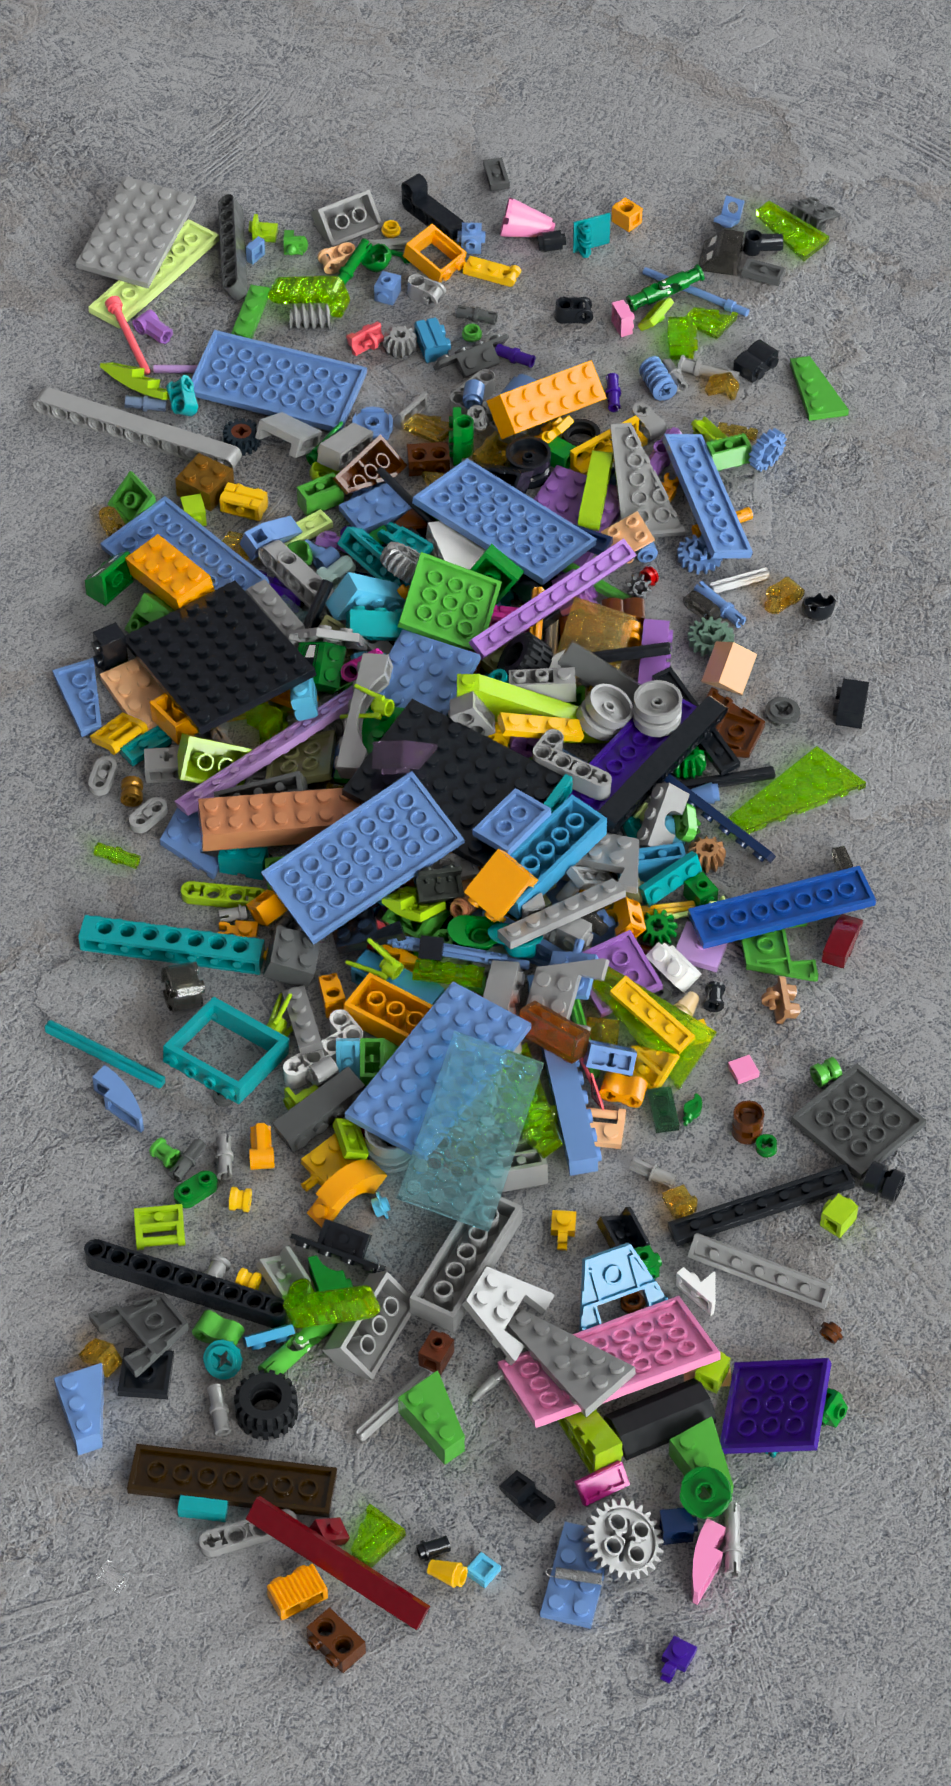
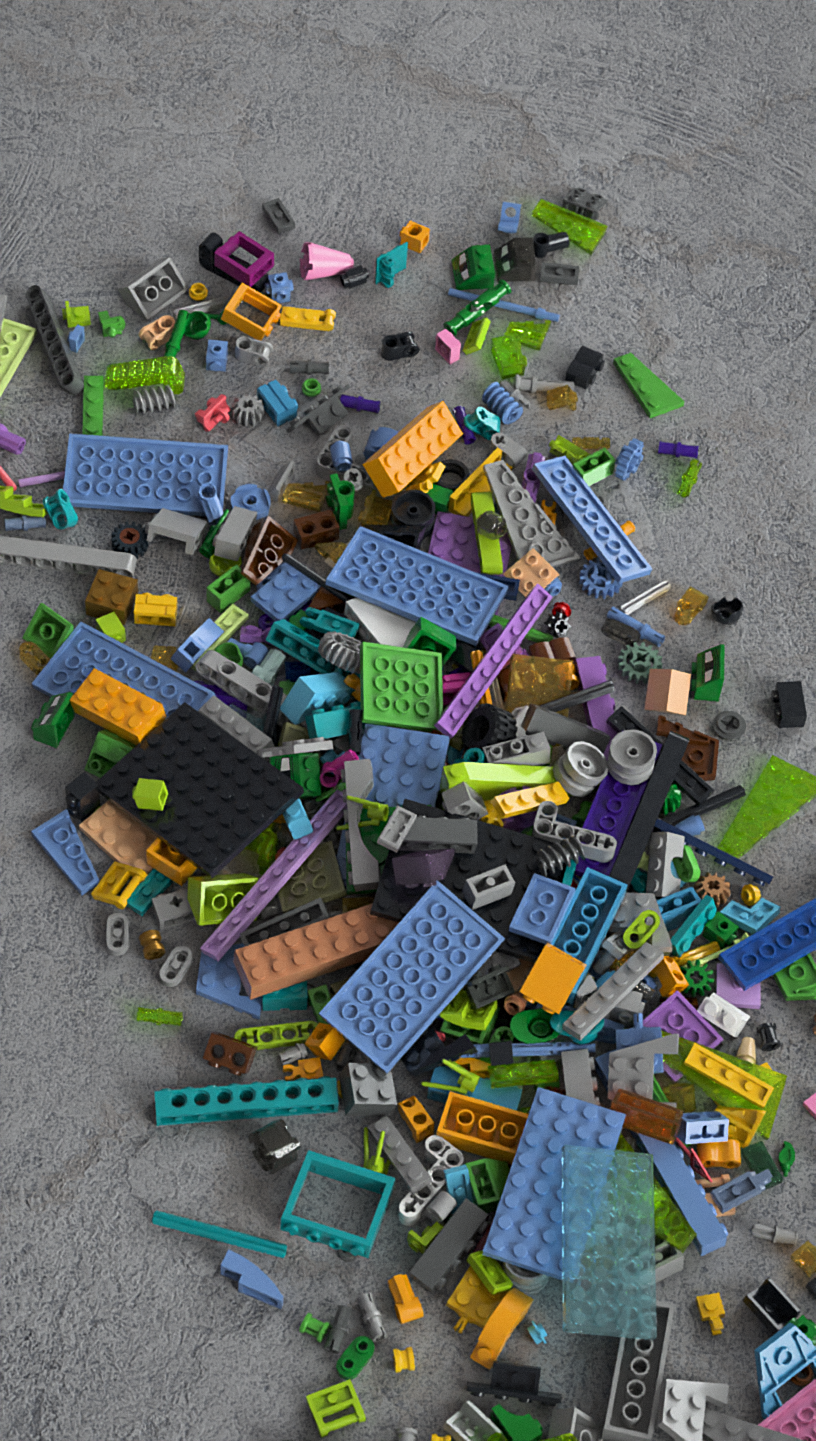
camera: 20 degrees left, 5 degrees up
none -> lime brick [132,778,168,811]
none -> medium blue piece [198,483,225,526]
none -> reddish brown brick [203,1032,257,1076]
none -> magenta window [214,231,274,287]
none -> black pin [347,709,364,754]
none -> light grey plate [377,805,417,853]
none -> dark grey brick [387,816,478,854]
none -> green slope [451,244,495,290]
none -> light grey brick [462,865,515,910]
none -> teal piece [463,406,501,440]
none -> clear smoke head [476,511,507,540]
none -> dark grey piece [536,836,585,877]
none -> lime plate [623,910,660,949]
none -> dark purple pin [658,441,699,458]
none -> clear neon green pin [677,459,702,498]
none -> green slope [690,644,725,702]
none -> sand blue hinge [710,1169,773,1214]
none -> medium azure plate [720,898,780,935]
none -> yellow plate [741,884,761,906]

